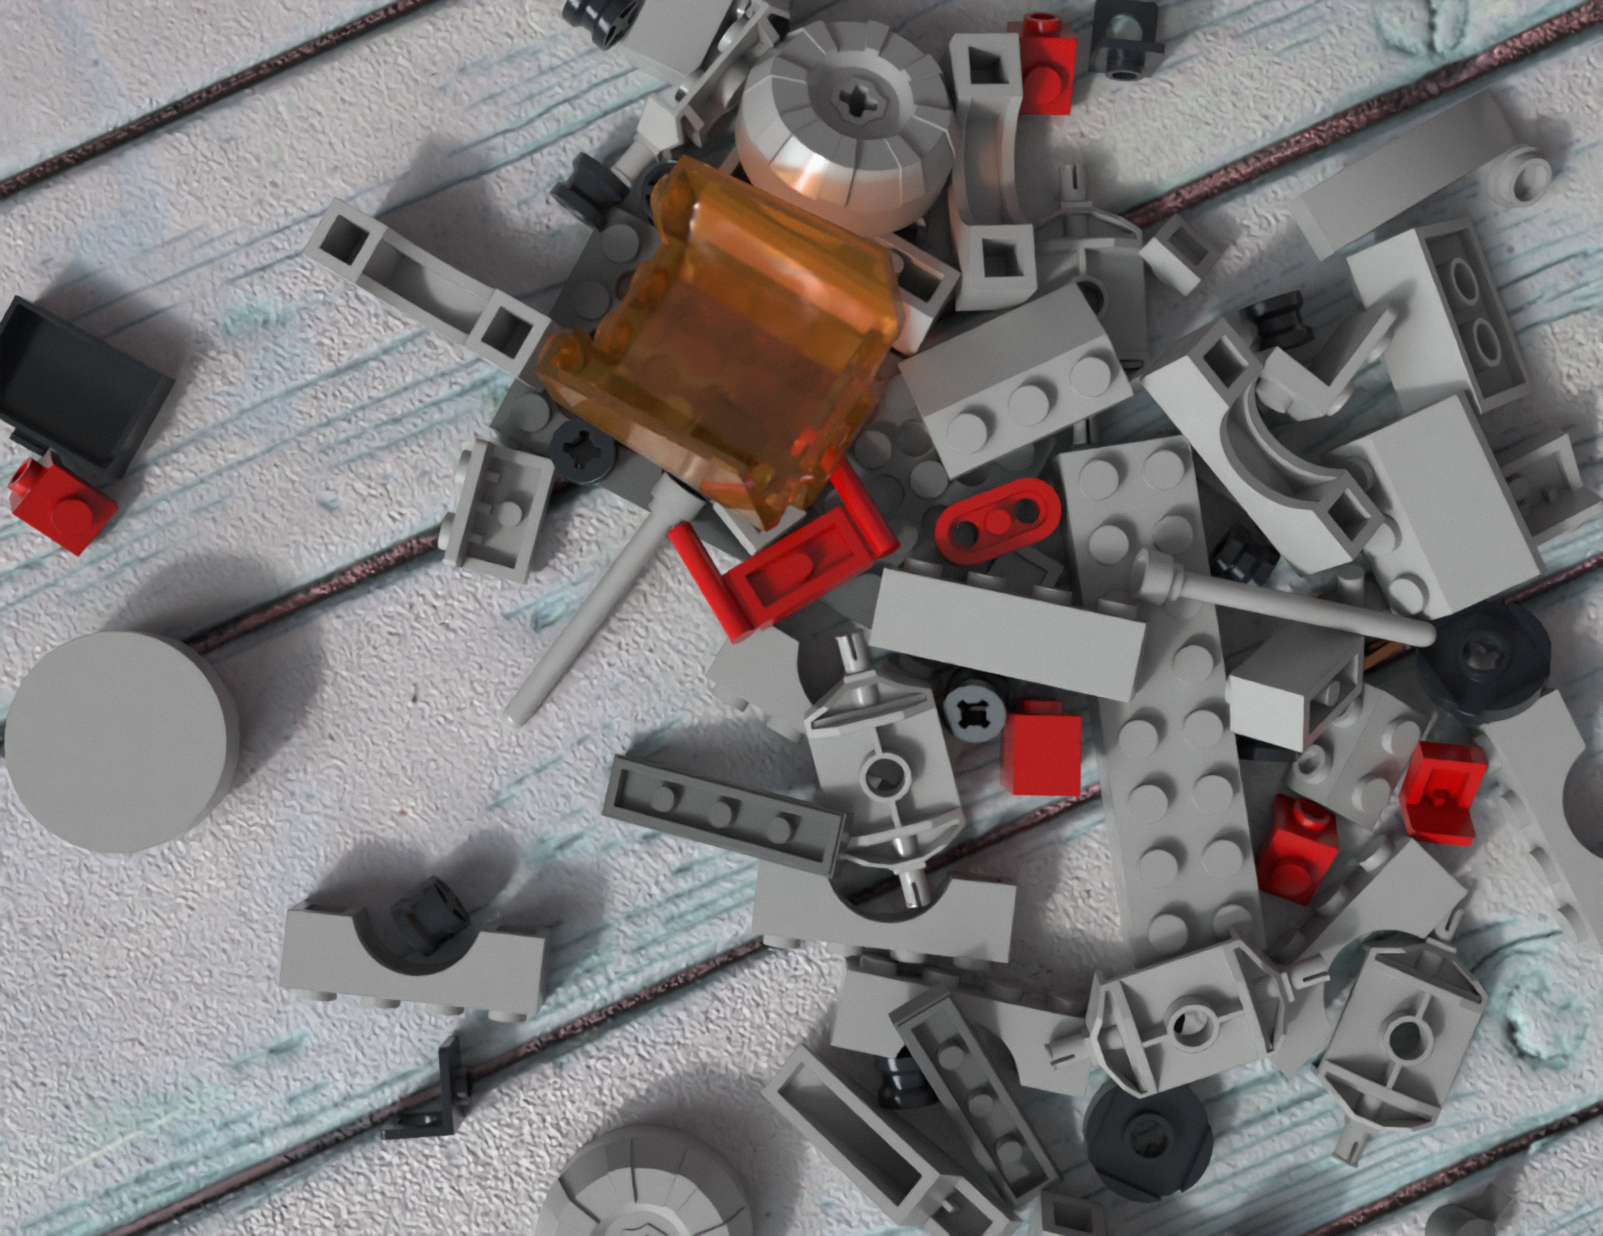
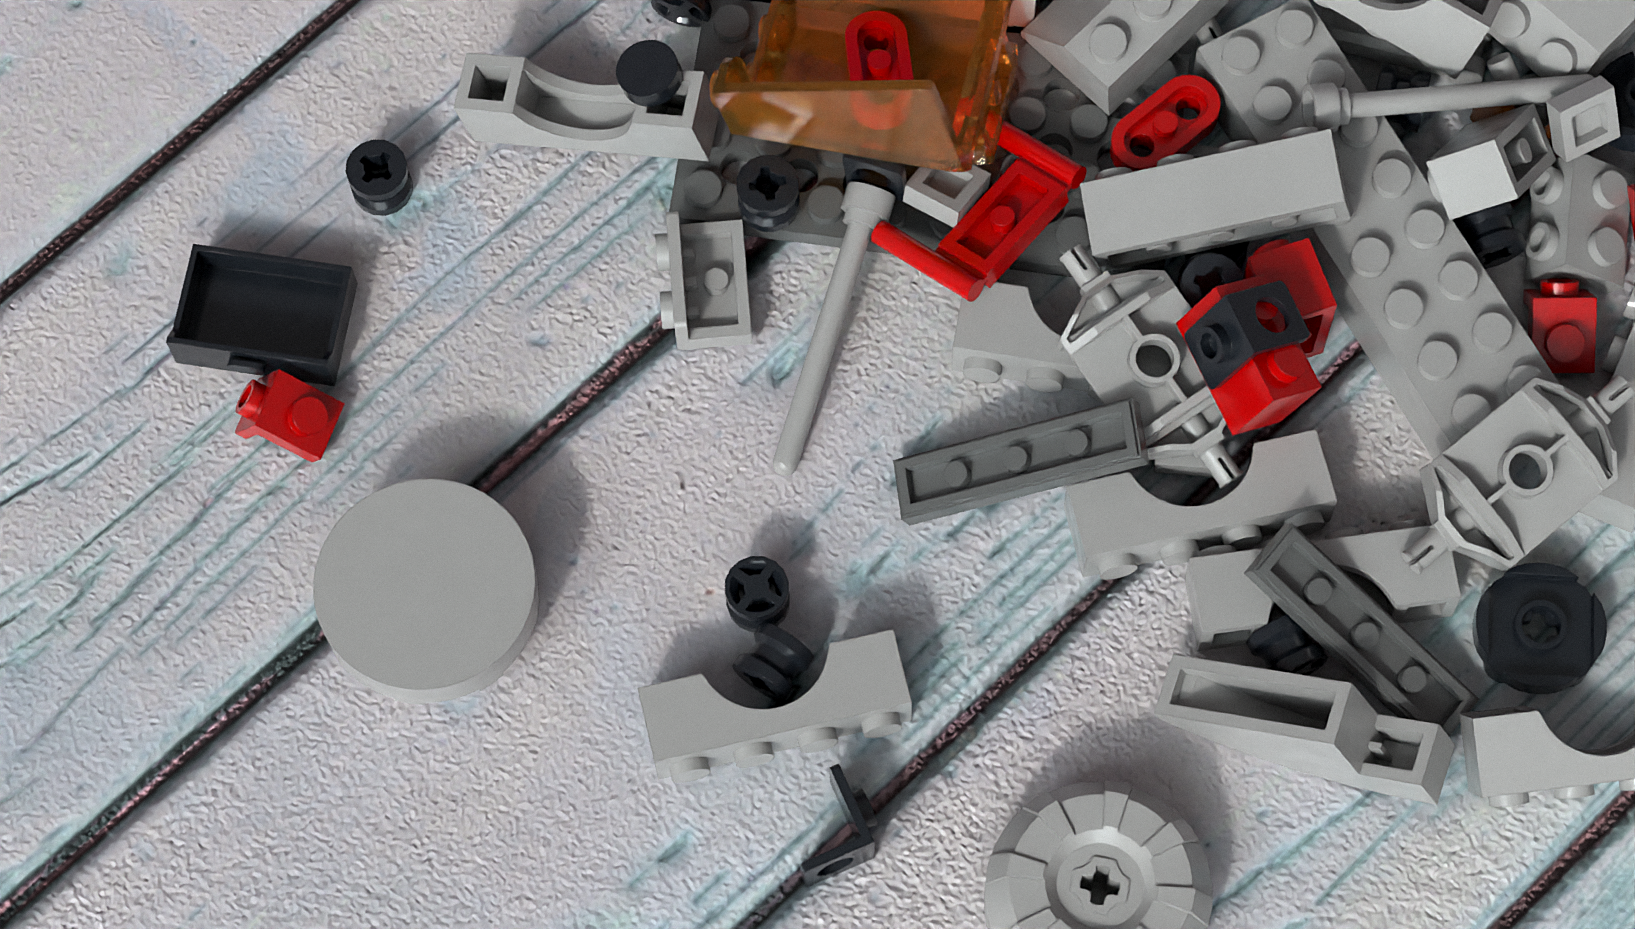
camera: 15 degrees left, 20 degrees down
none -> black wheel [345,139,413,216]
none -> black tile [616,40,683,107]
none -> black wheel [725,556,790,632]
none -> red plate [845,11,914,124]
none -> red brick [1176,274,1322,436]
none -> black bracket [1184,281,1310,389]
none -> light grey plate [1546,75,1621,162]

